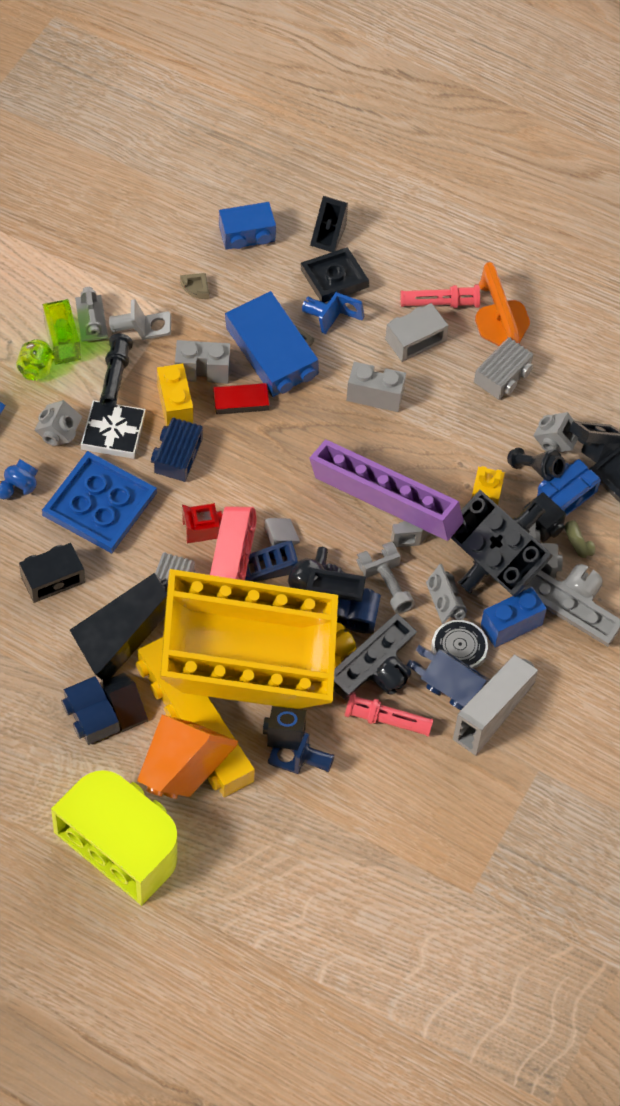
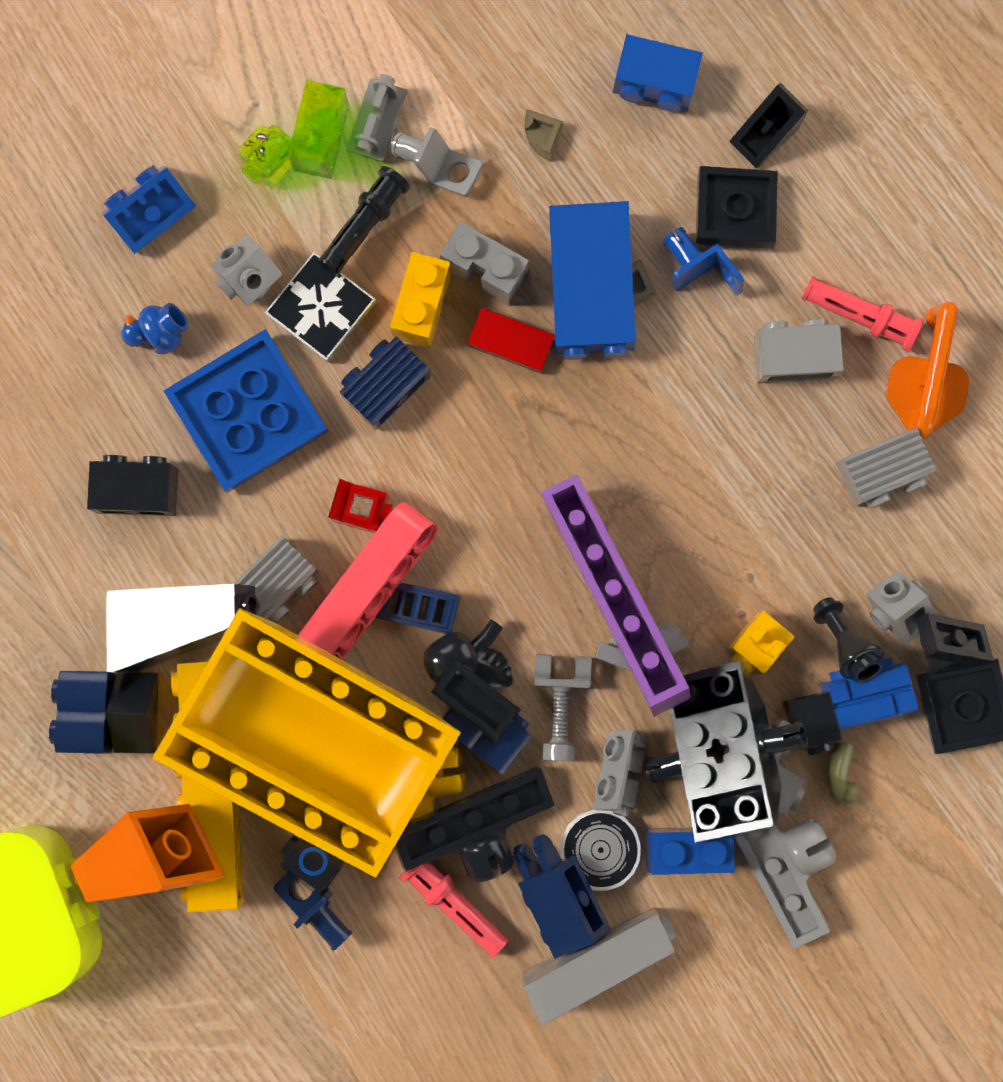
camera: 30 degrees right, 25 degrees up
light grey slope [264,518,300,546] -> none
light grey brick [346,362,406,412] -> none

